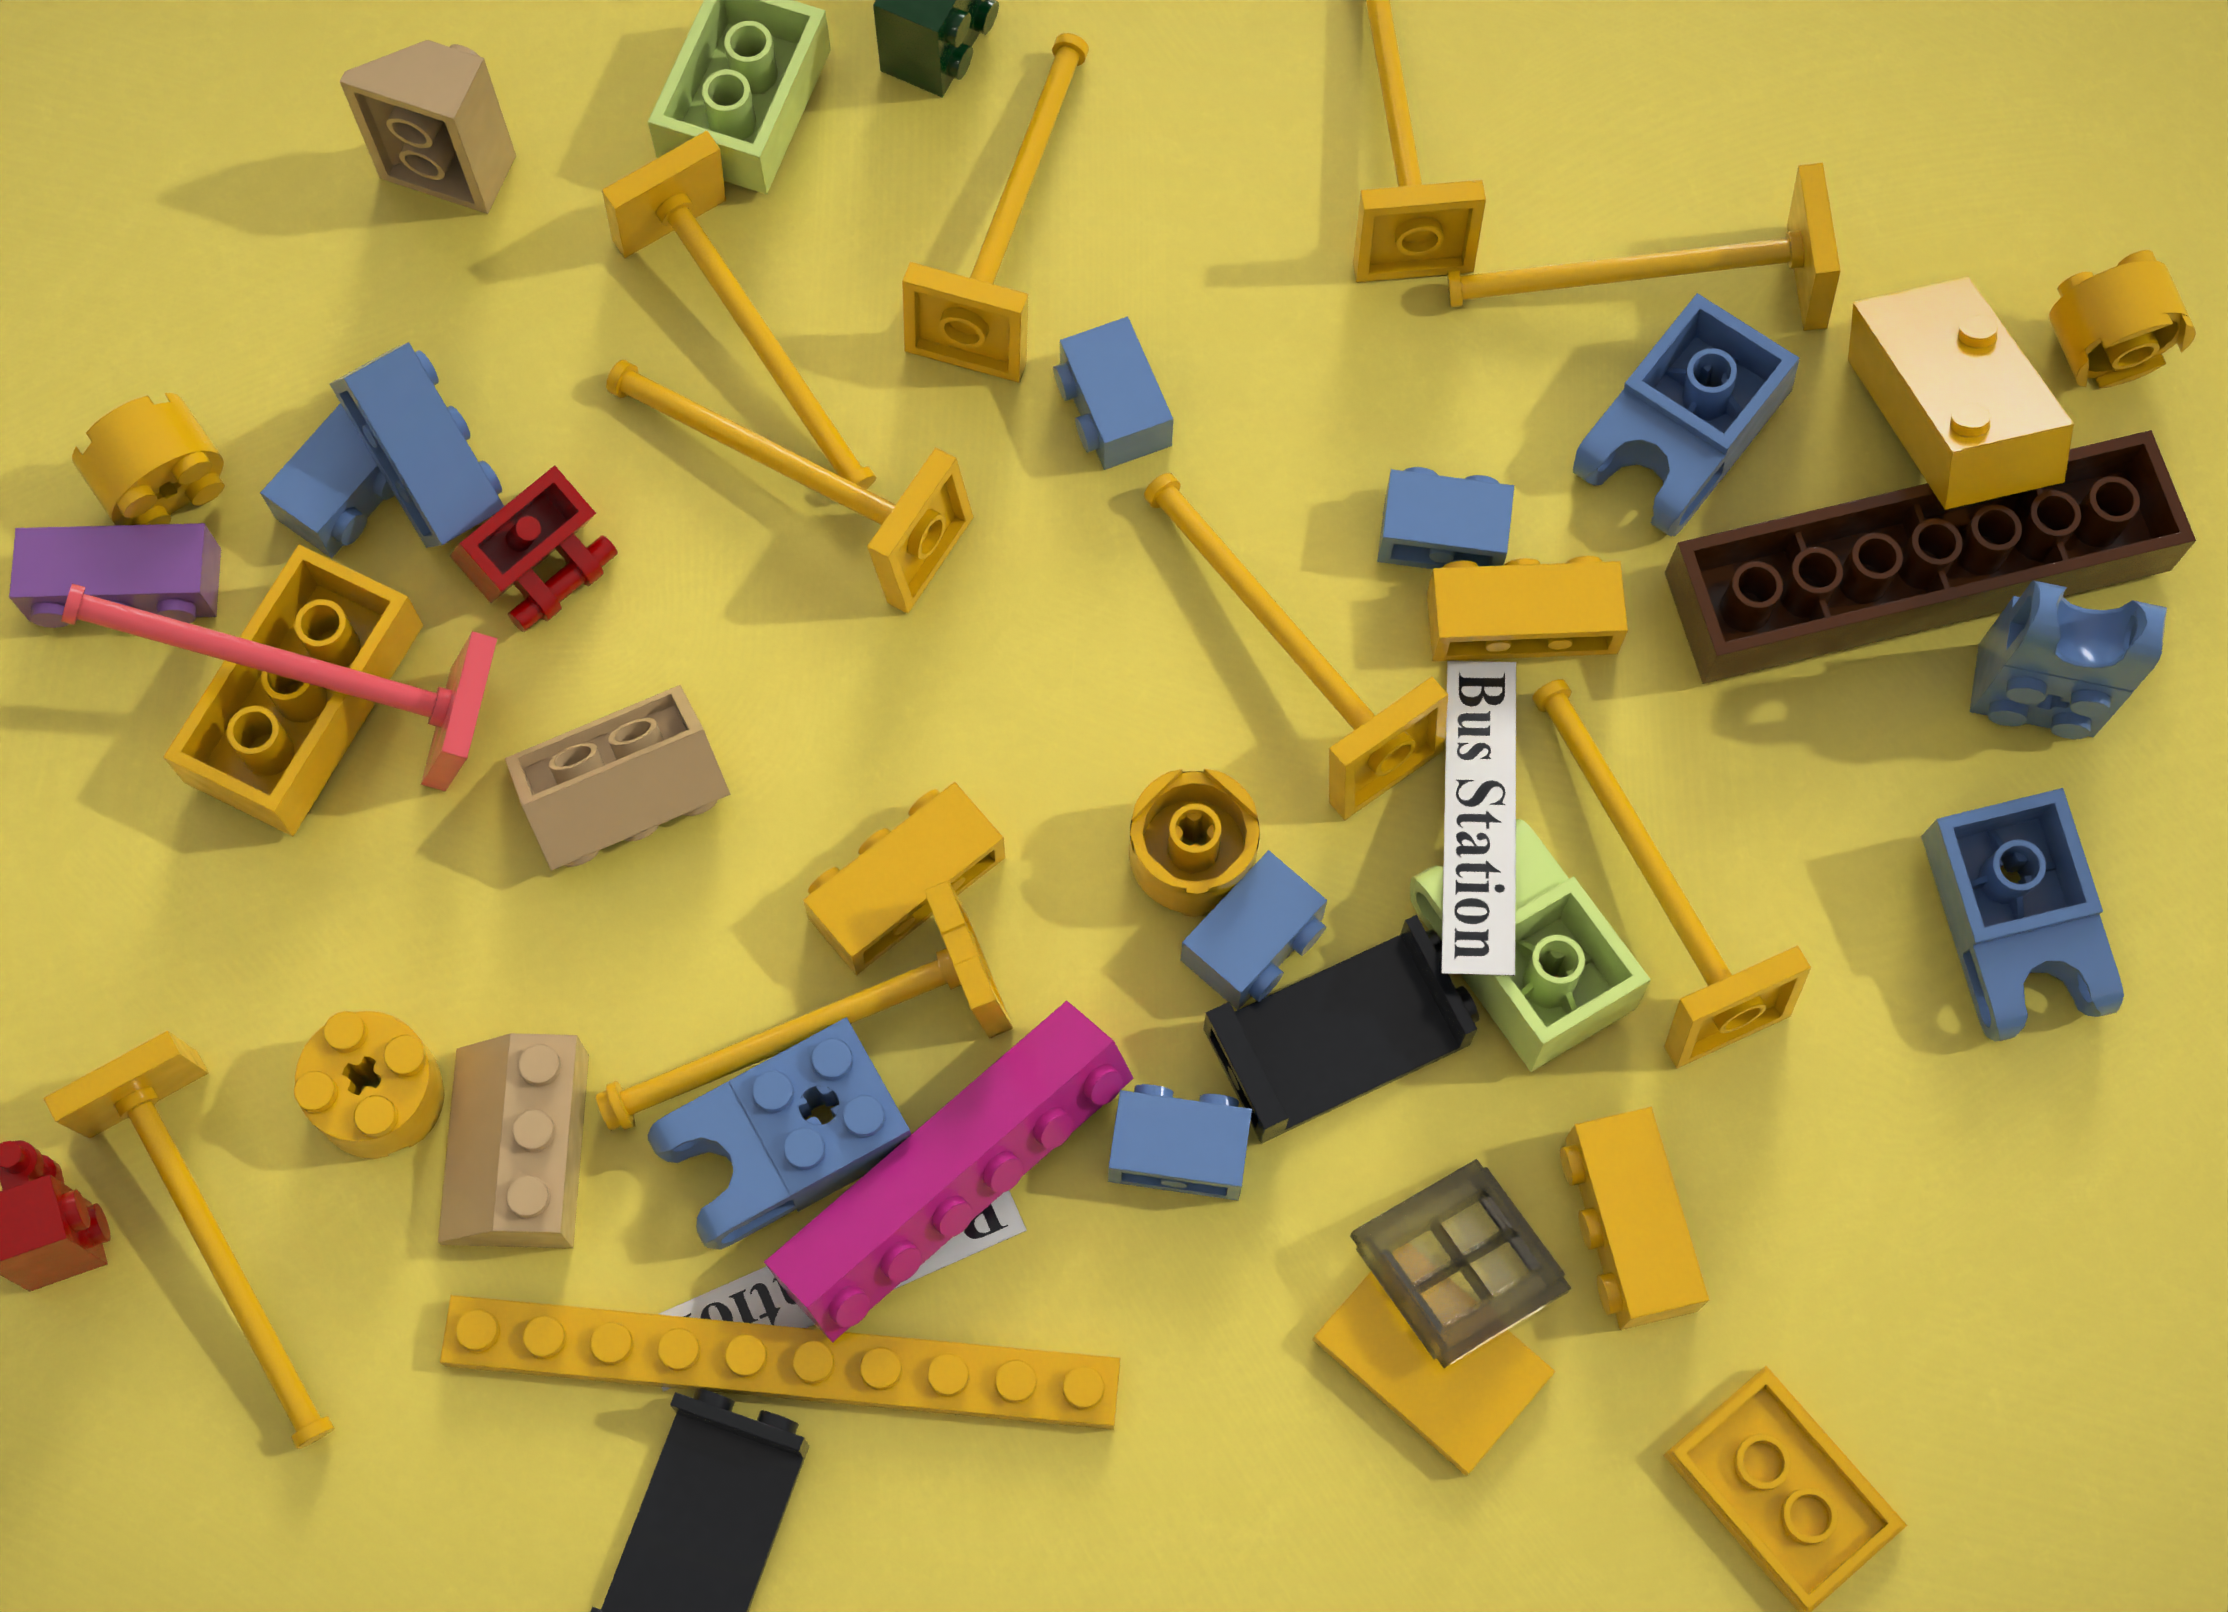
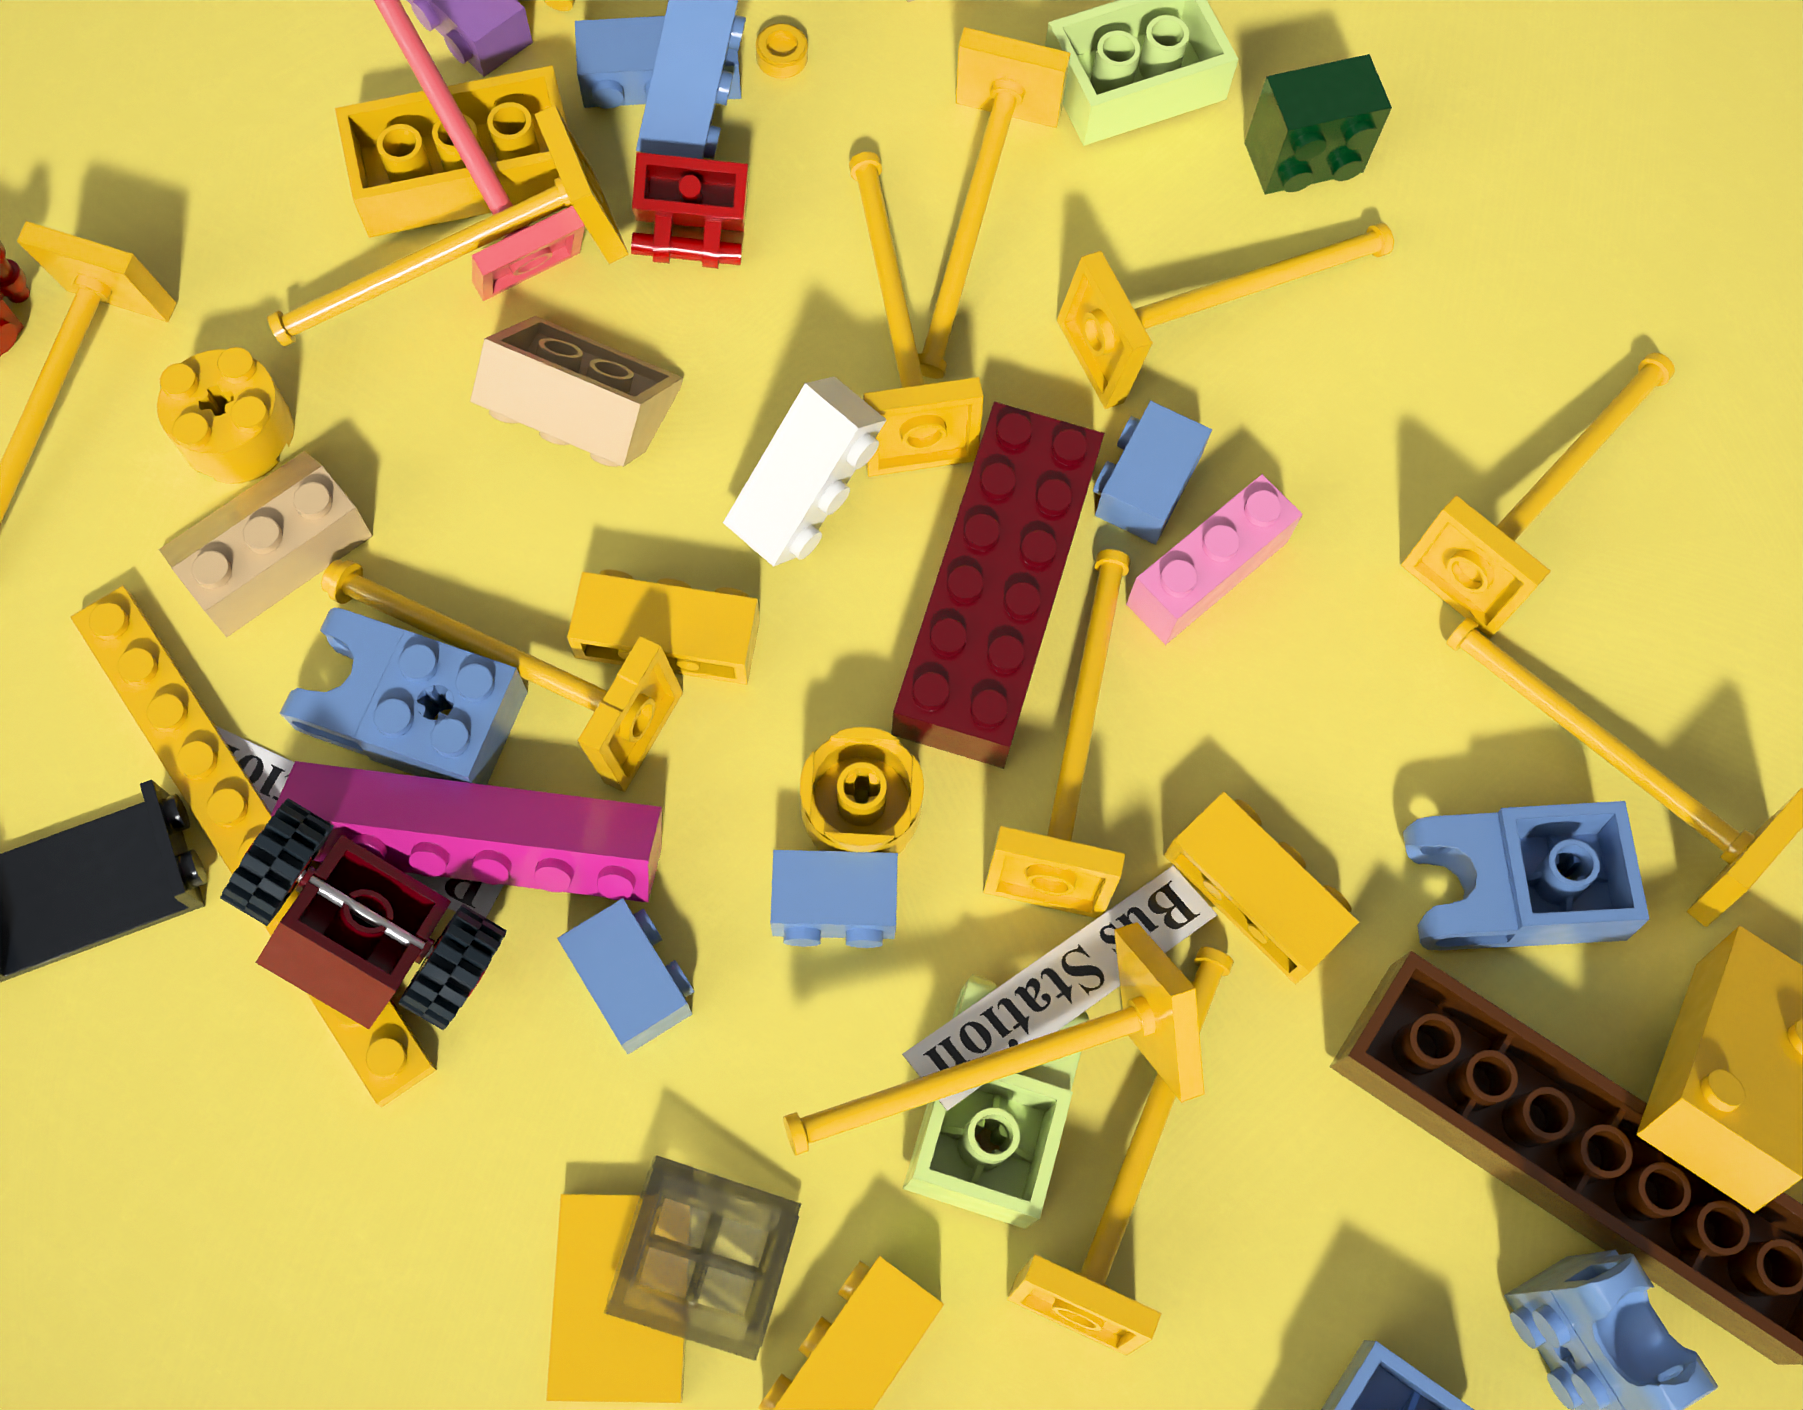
camera: 45 degrees right, 0 degrees up
black panel [1203,915,1479,1144] -> none
medium blue brick [1377,467,1515,569] -> none
none -> brick [220,798,507,1030]
none -> yellow tile [267,105,629,347]
none -> white brick [723,376,887,567]
none -> yellow tile [756,23,808,78]
none -> yellow tile [783,922,1205,1156]
none -> dark red brick [891,401,1105,769]
none -> bright pink brick [1126,474,1303,645]

